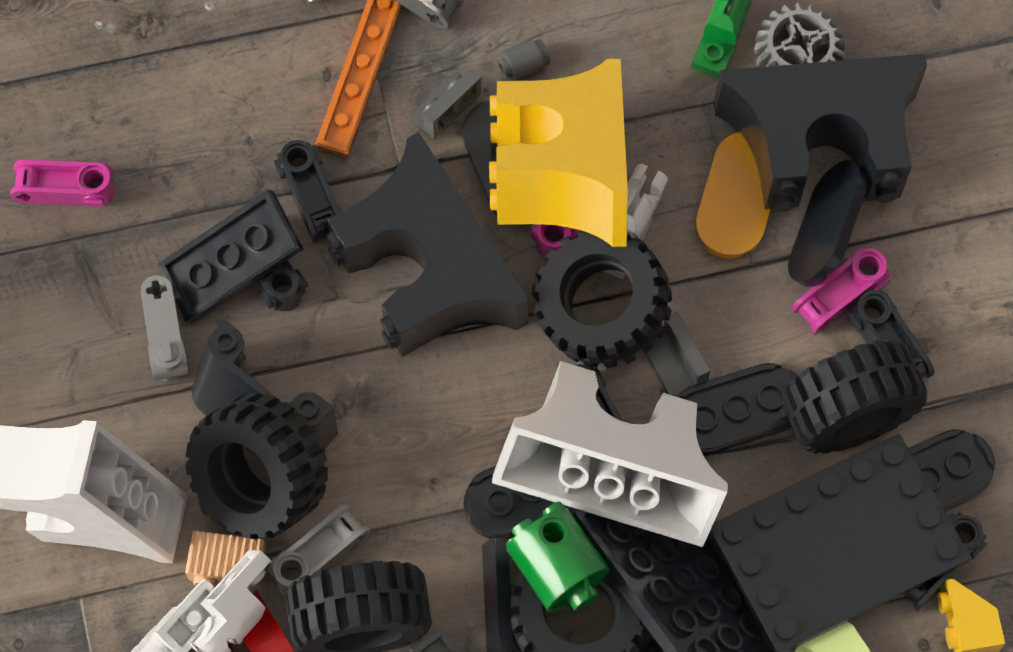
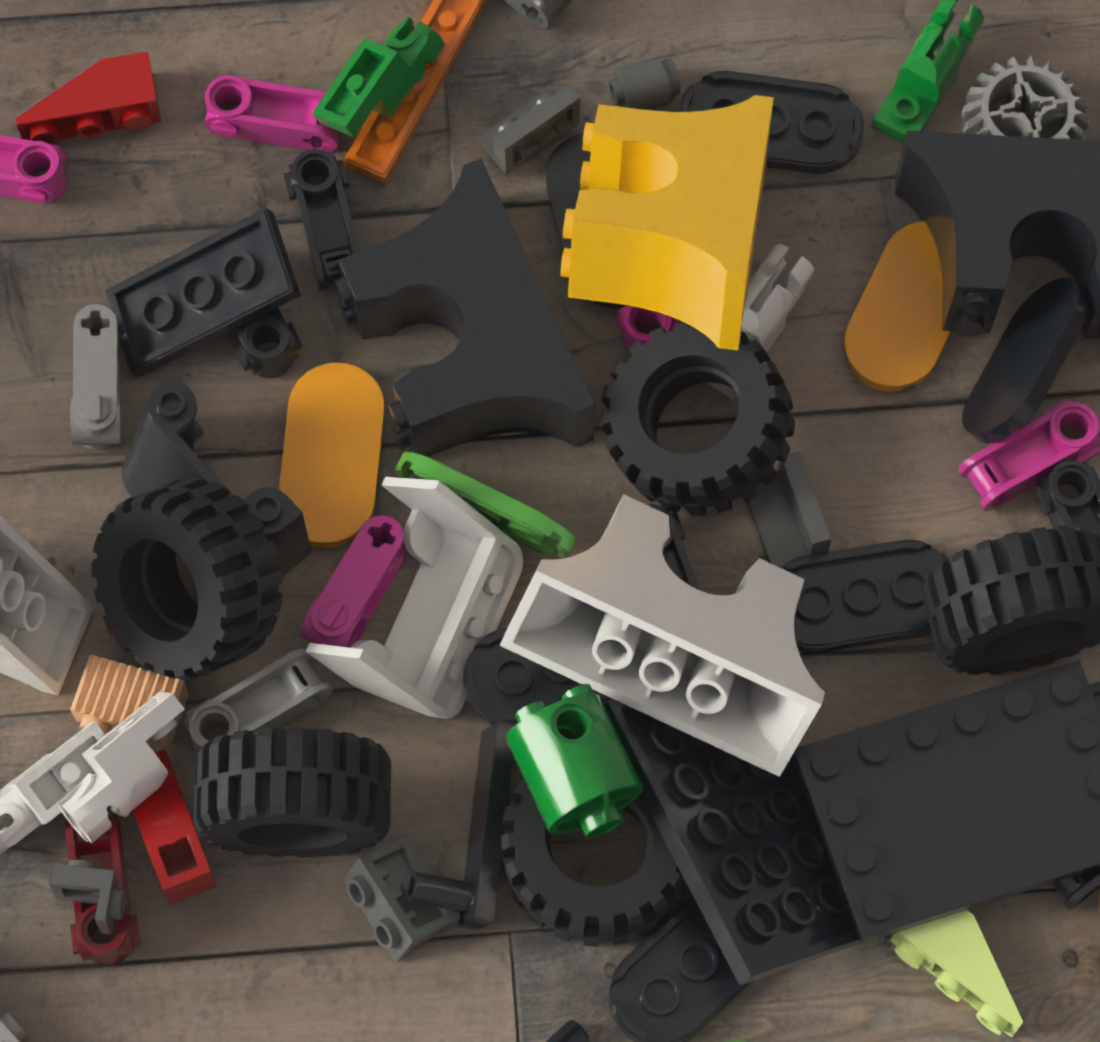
camera: 10 degrees right, 0 degrees up
none -> red slope [16,51,162,144]
none -> dark pink piece [204,75,339,152]
none -> light orange tile [279,363,385,548]
none -> dark pink piece [301,515,406,648]
none -> white windscreen [305,477,523,719]
none -> green plate [312,17,445,137]
none -> bright green tile [395,451,577,559]
none -> black tile [679,71,864,174]

